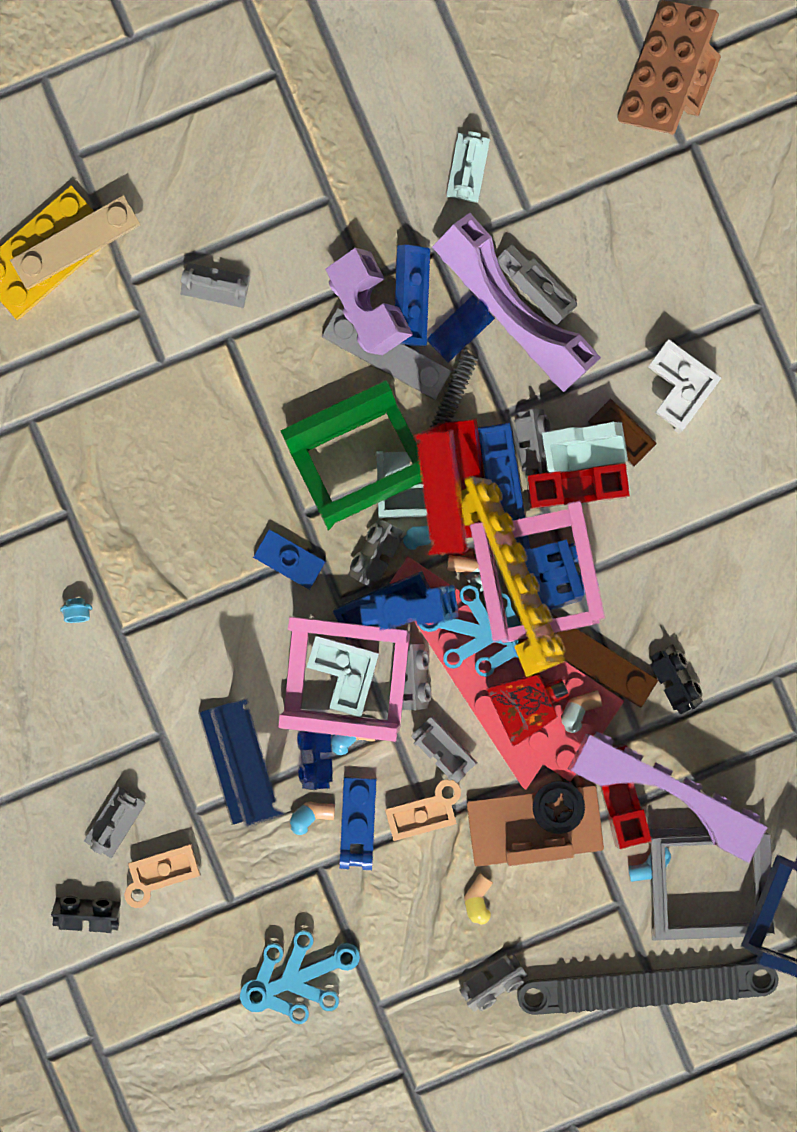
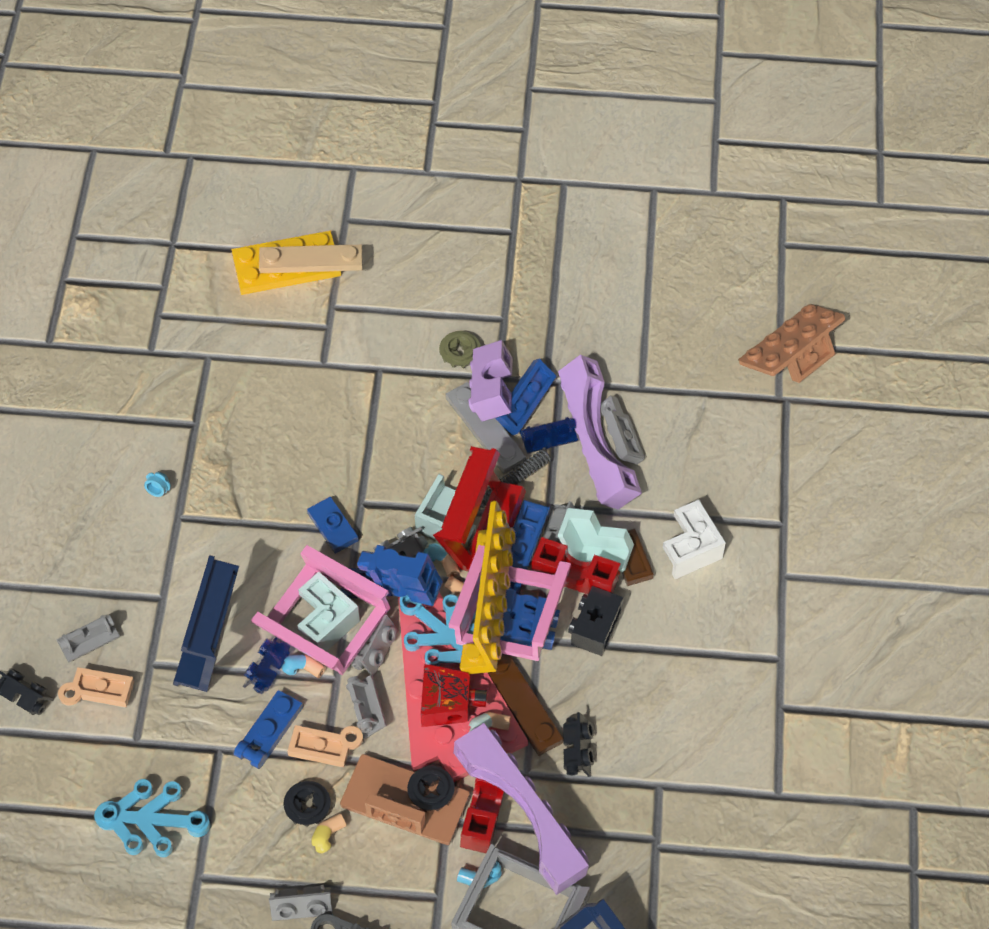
camera: 25 degrees right, 30 degrees down
light grey hinge [180,263,251,308] -> none
green piece [280,380,422,531] -> none
arm [290,802,335,835] -> none
light aqua hinge [446,132,490,203] -> none
none -> black gear [283,781,331,827]
none -> olive gear [439,331,481,369]
none -> black brick [568,586,624,656]

